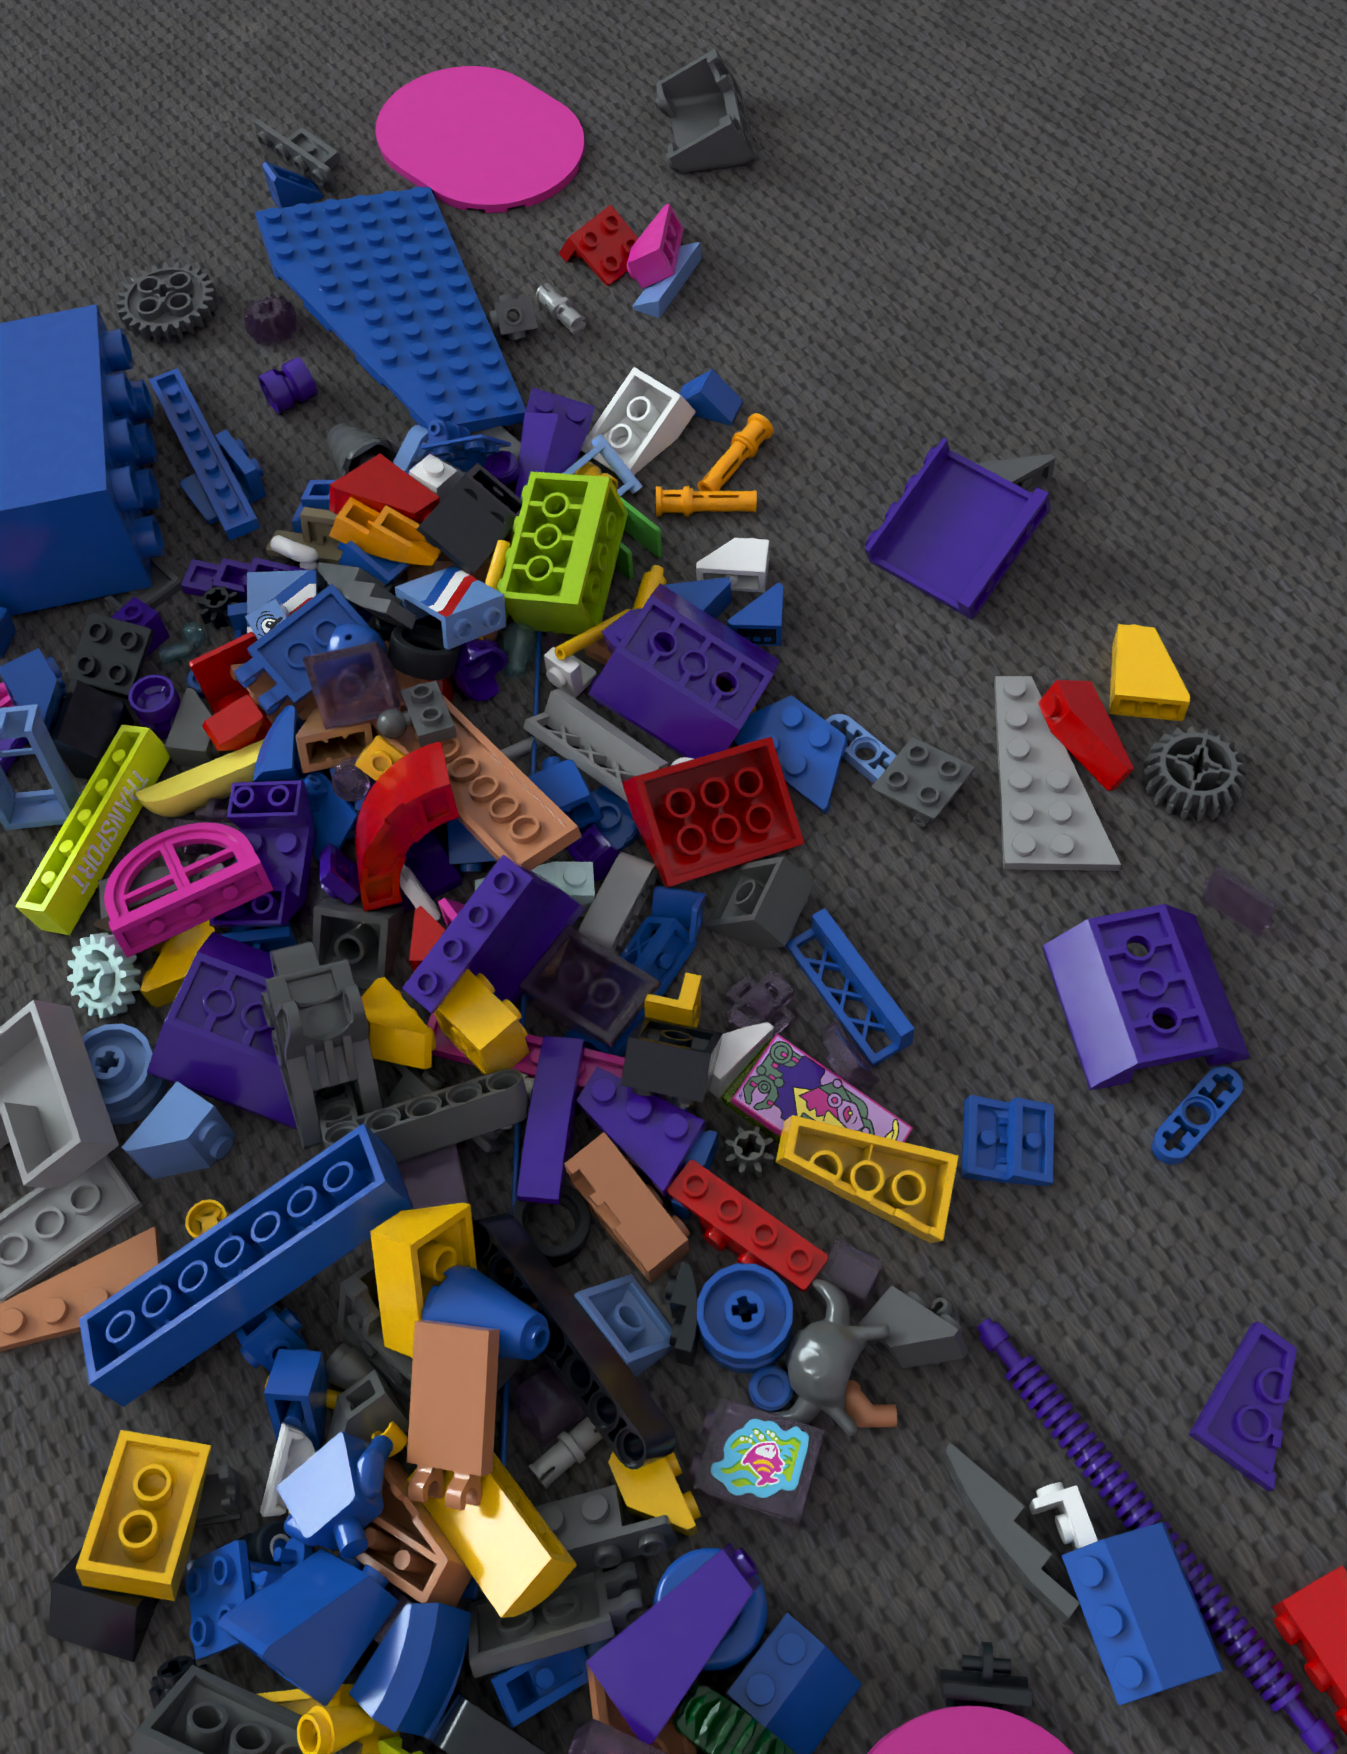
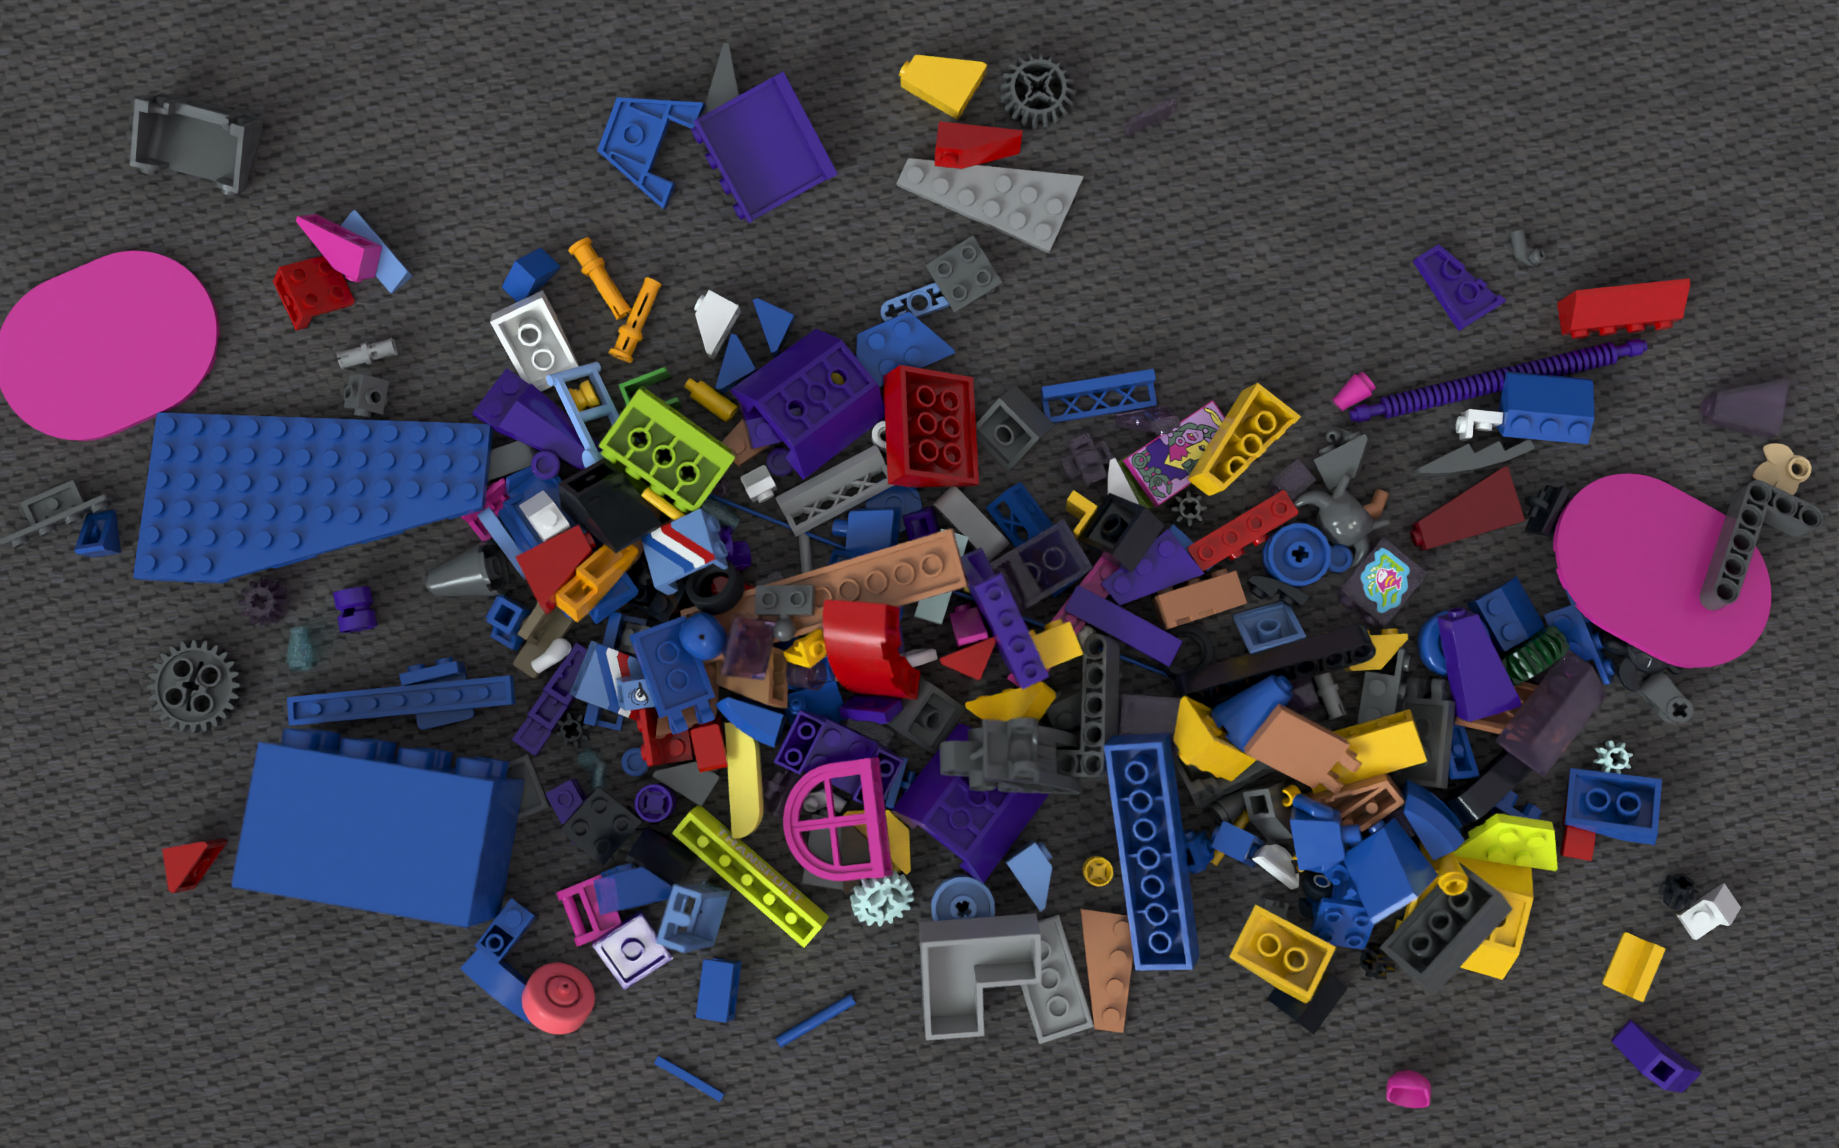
camera: 75 degrees left, 25 degrees up
dark grey slope [316,562,417,629] -> none
blue hinge [420,419,511,461] -> none
yellow piece [554,609,630,660] -> none
blue bracket [651,886,706,944] -> none
blue slope [961,1095,1054,1186] -> none
dark purple slope [1042,904,1250,1091] -> none
blue beam [1151,1066,1243,1165] -> none
none -> clear light blue cone [285,627,315,671]
none -> blue wing [597,97,706,210]
none -> dark pink cone [1332,371,1376,412]
none -> dark red slope [1410,466,1525,552]

